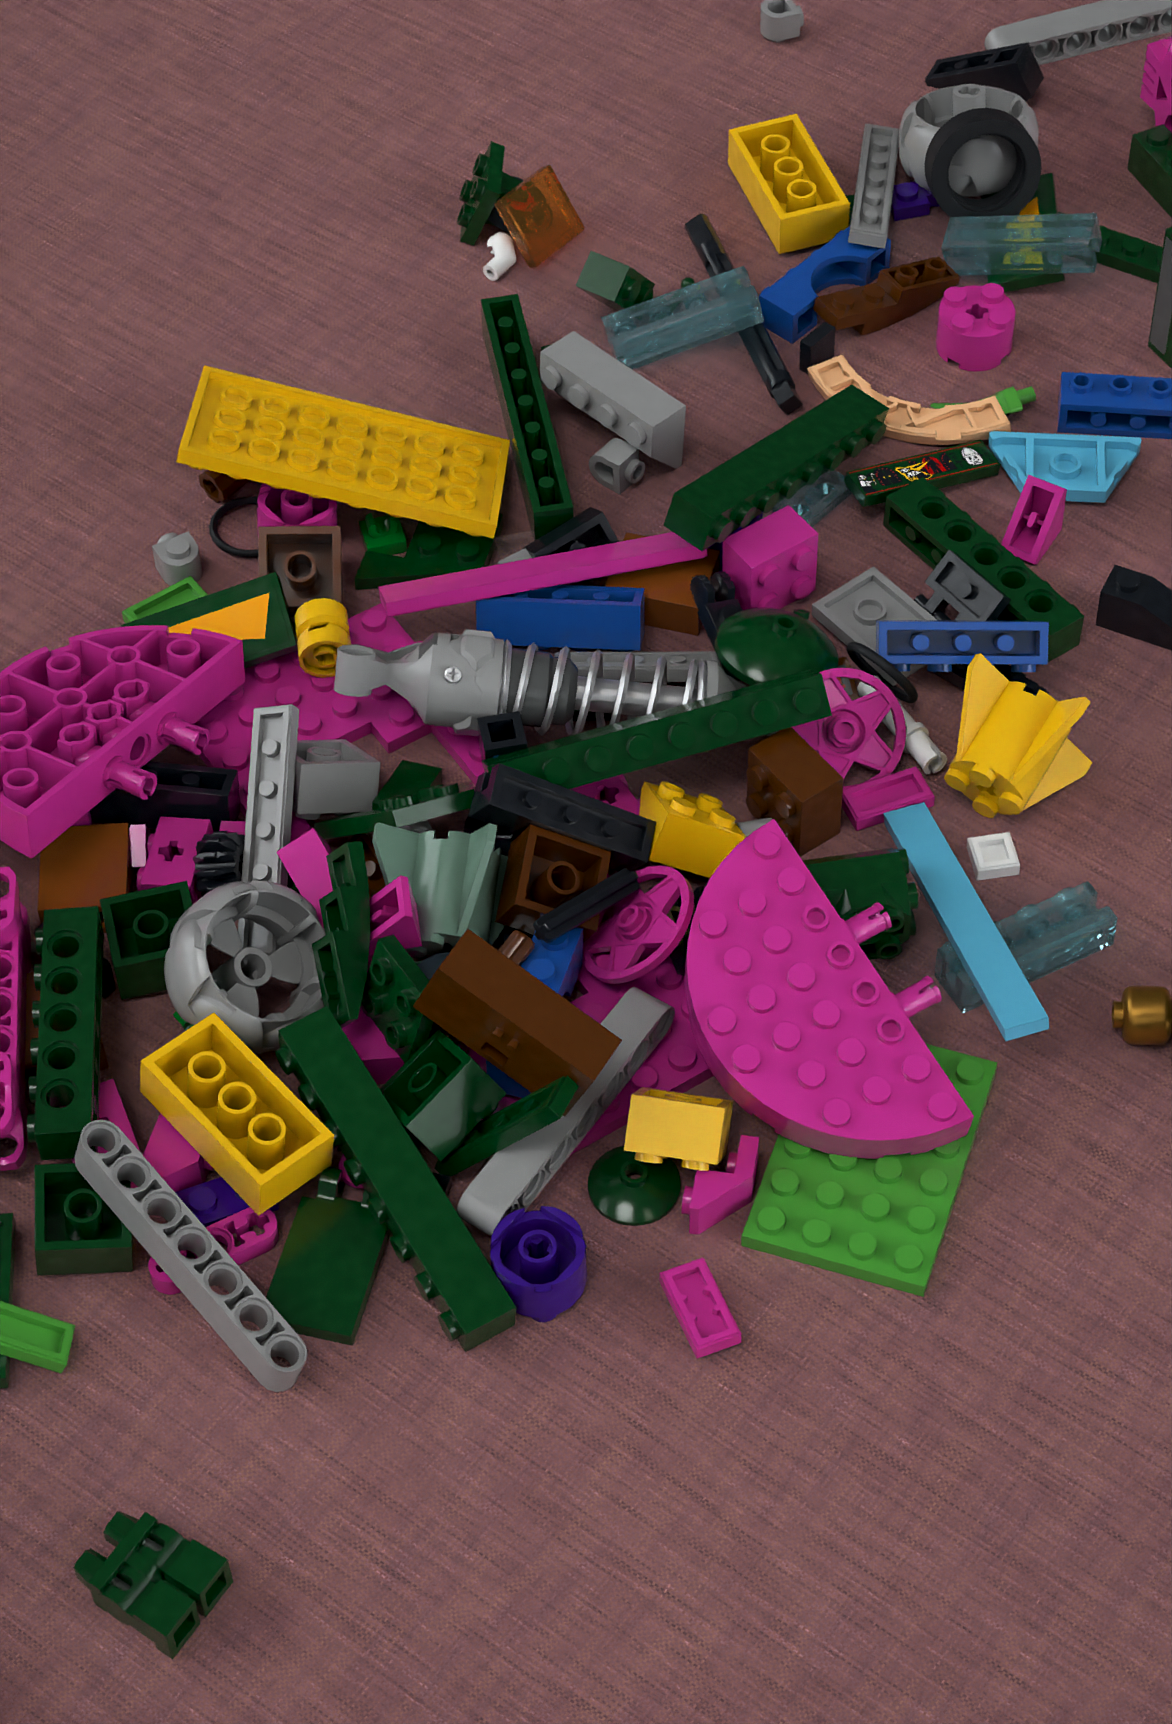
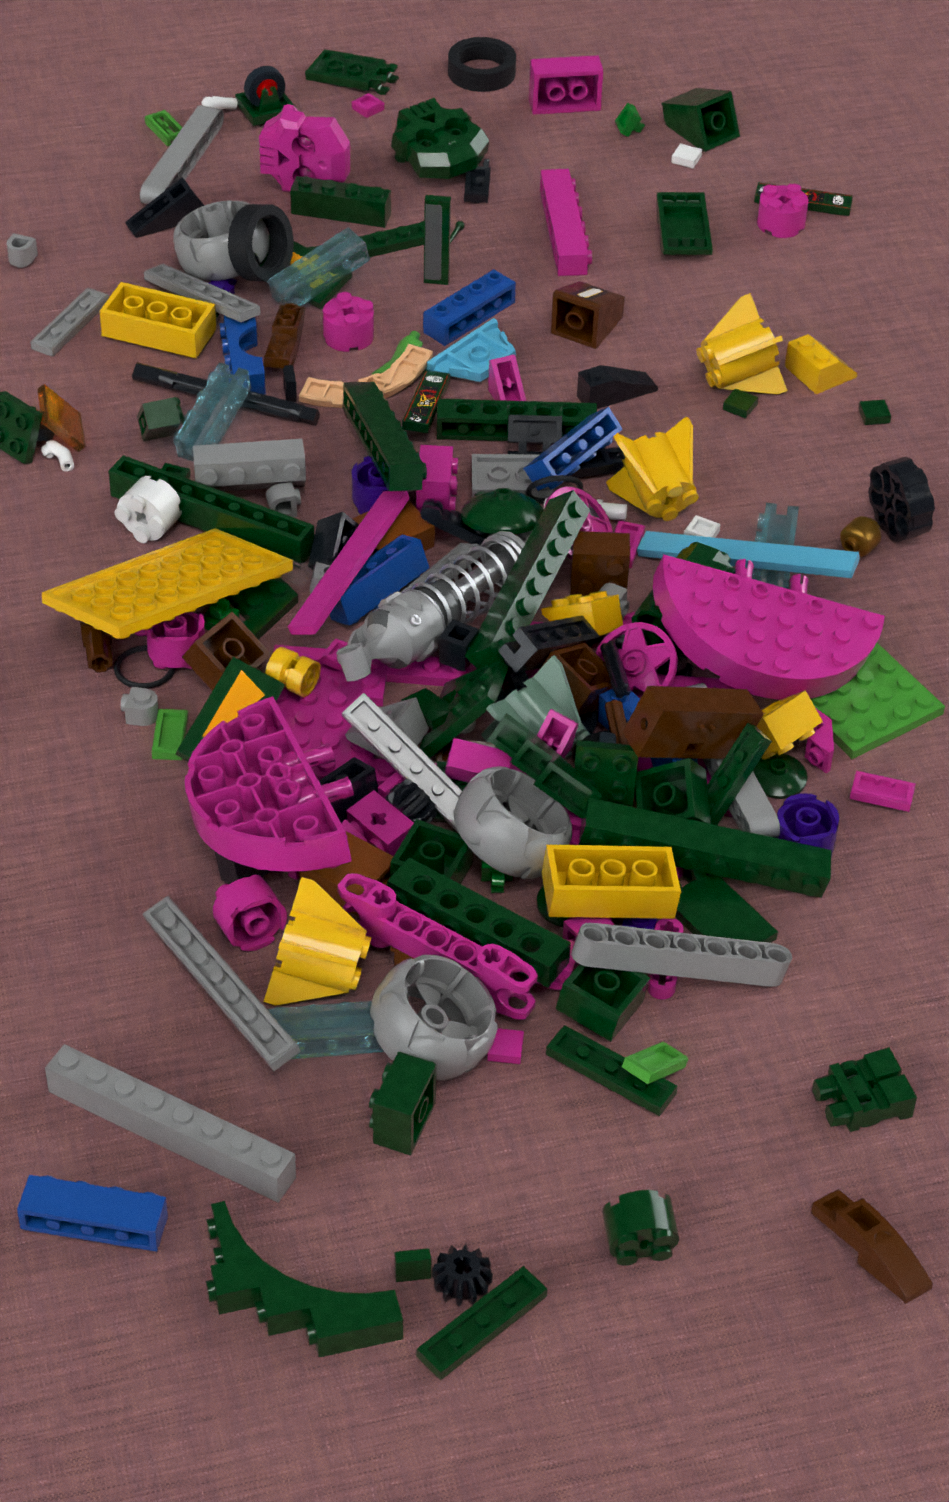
camera: 55 degrees left, 5 degrees down
none -> light grey tile [31,288,109,357]
none -> white brick [114,476,182,543]

